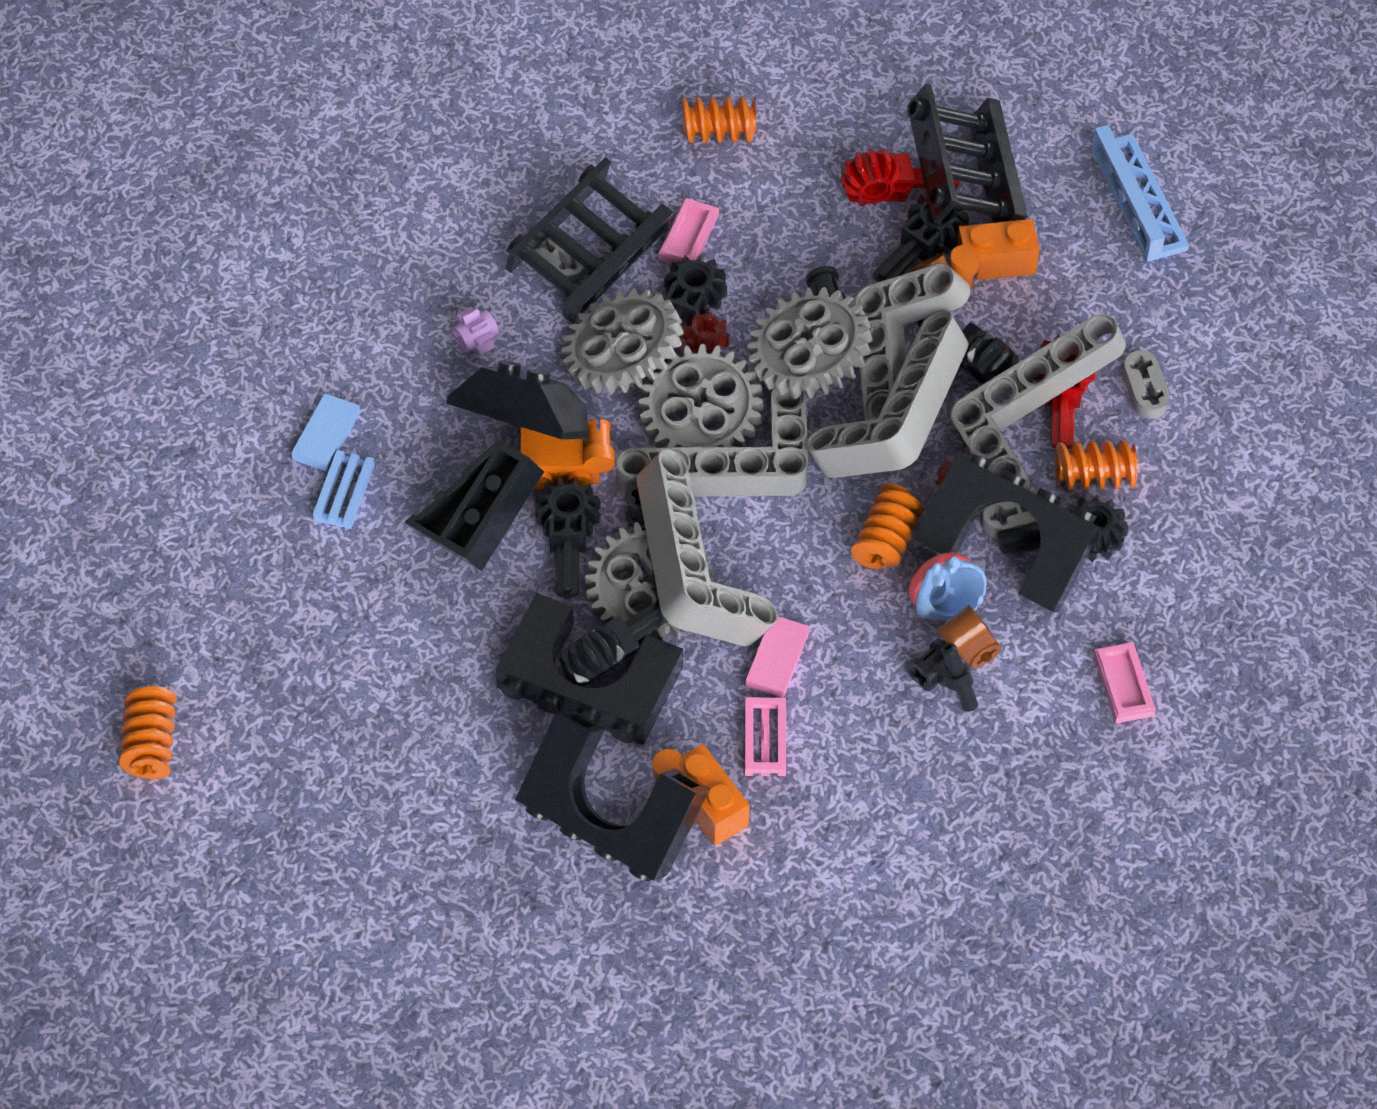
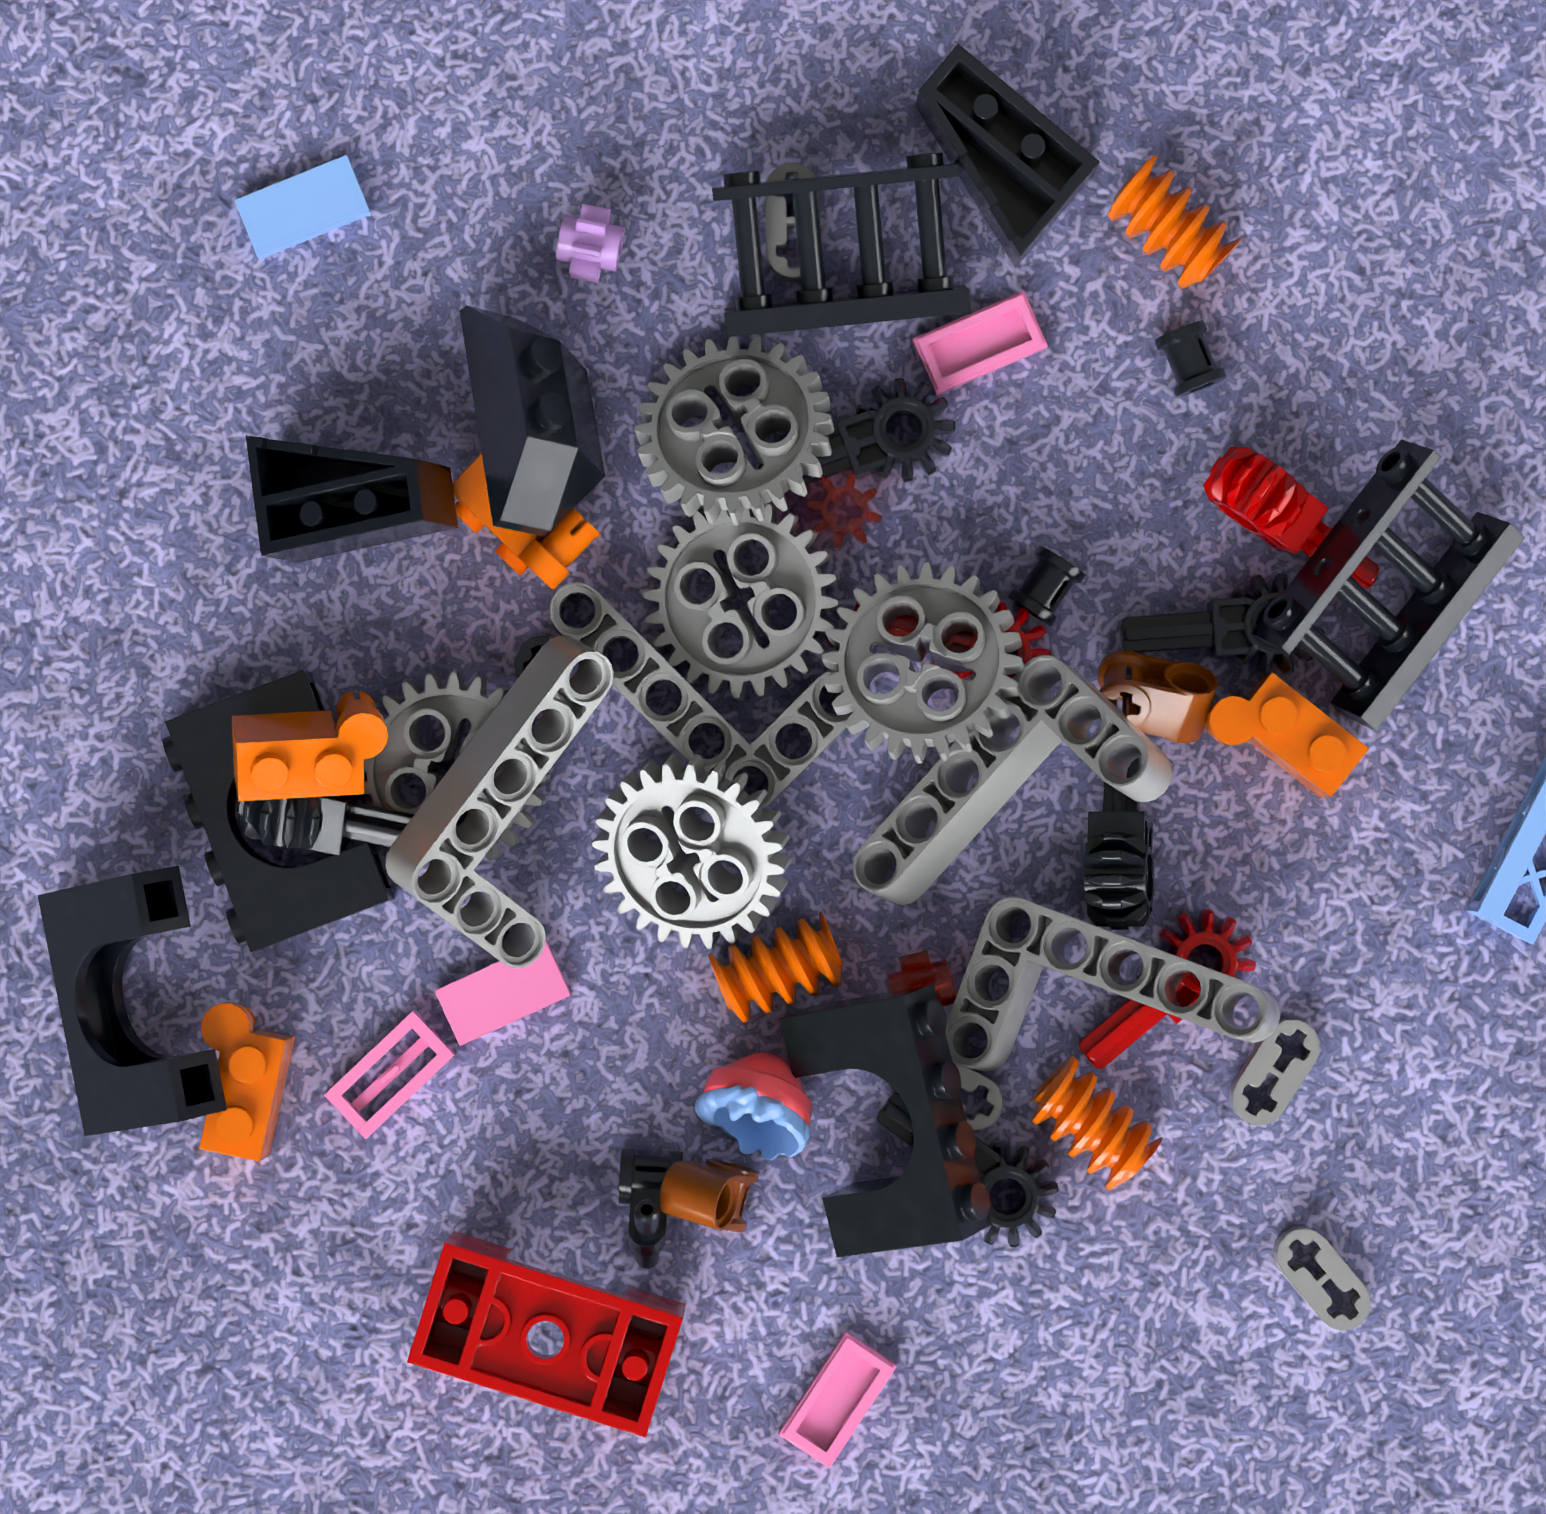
camera: 45 degrees right, 30 degrees up
light blue tile [313,450,375,529] -> none
black gear [535,478,601,599] -> none
light grey beam [806,310,969,478] -> none
none -> orange hinge [232,691,388,801]
none -> red plate [407,1231,686,1438]
none -> gear [592,754,792,949]
none -> black wedge [915,44,1100,268]
none -> black bush [1155,320,1227,398]
none -> light grey beam [1273,1226,1371,1331]

